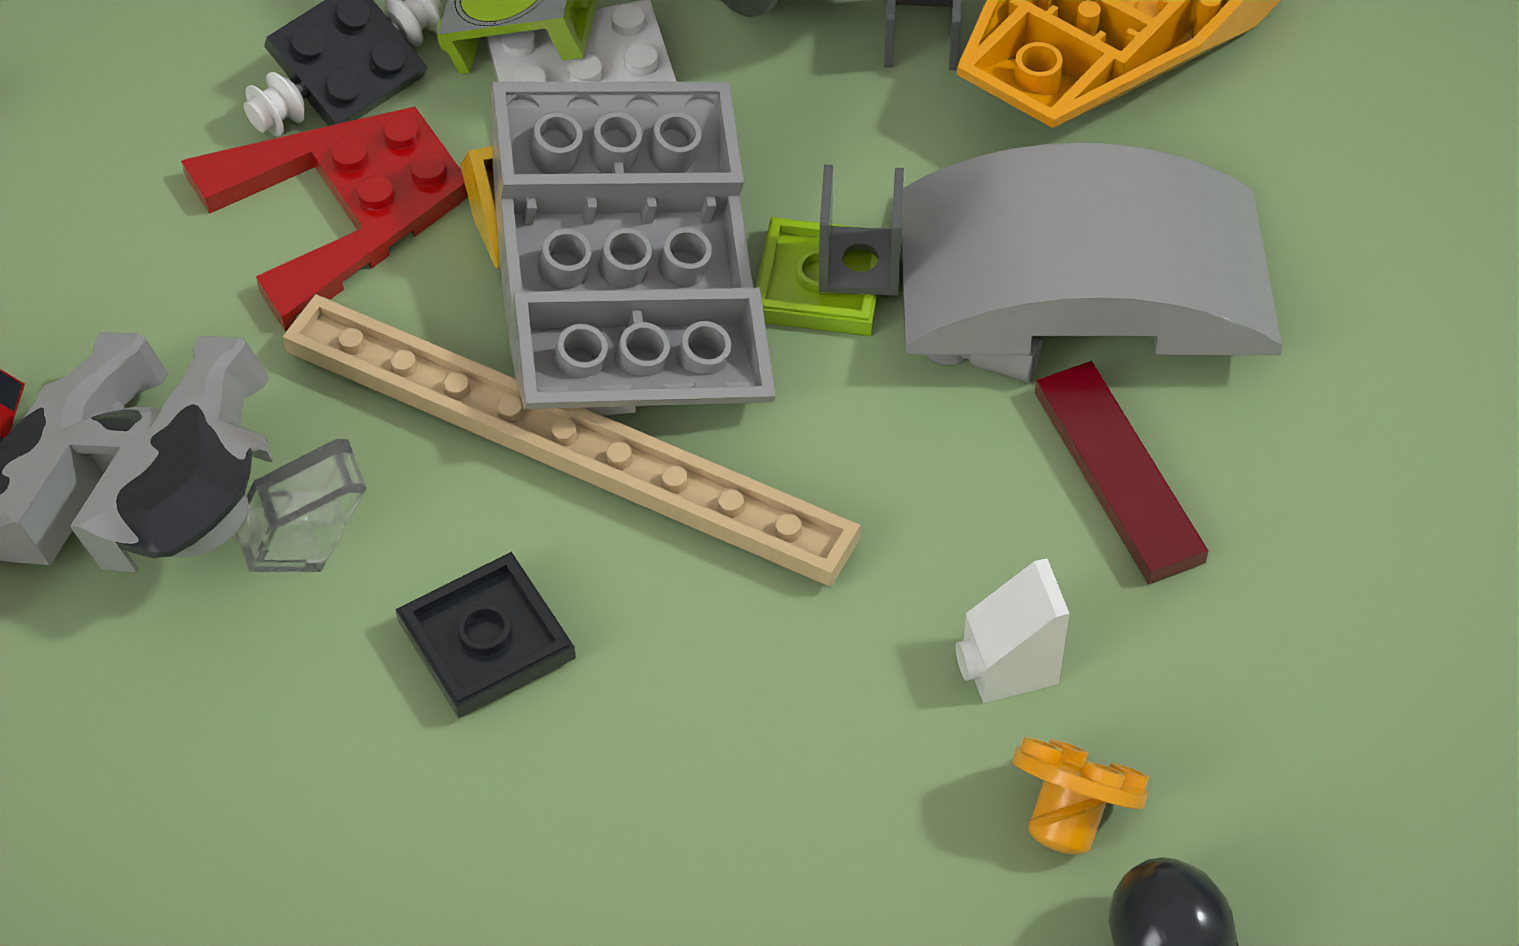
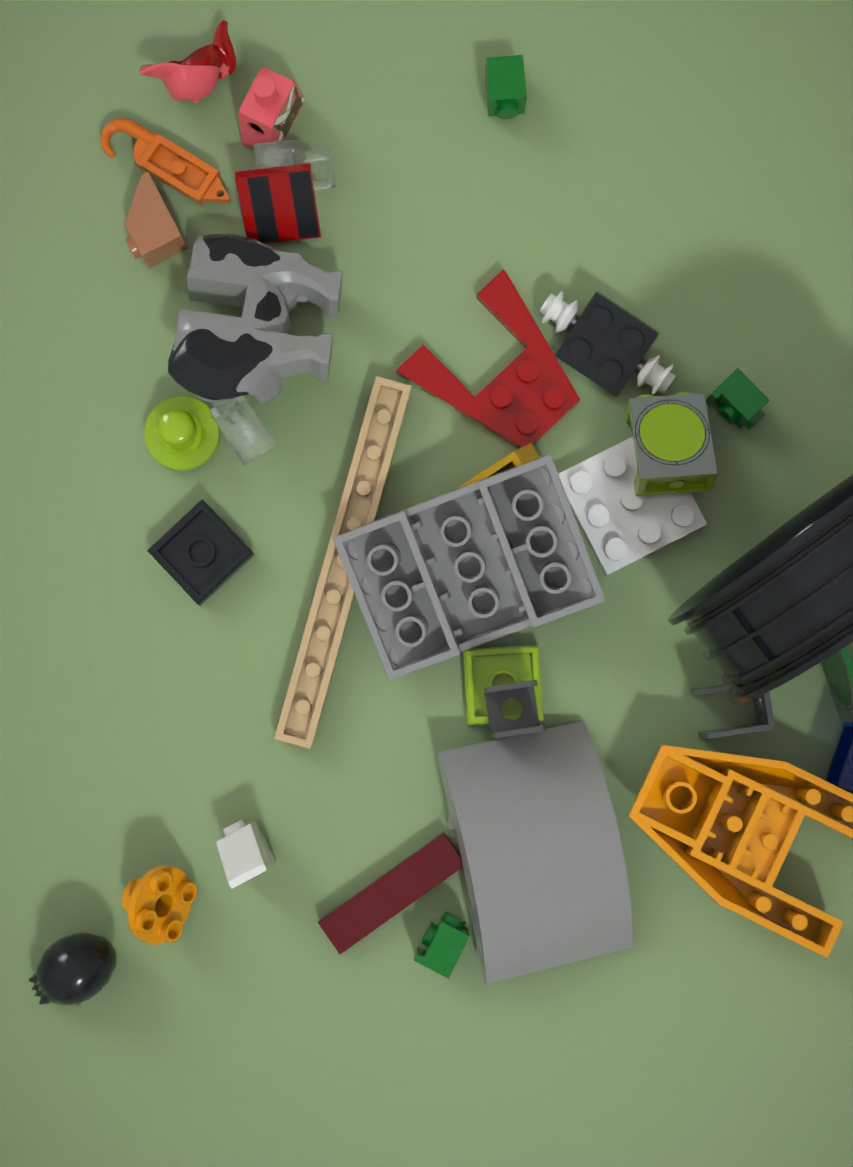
camera: 80 degrees right, 30 degrees up
none -> lime plate [144,396,220,471]
none -> green brick [414,911,470,979]

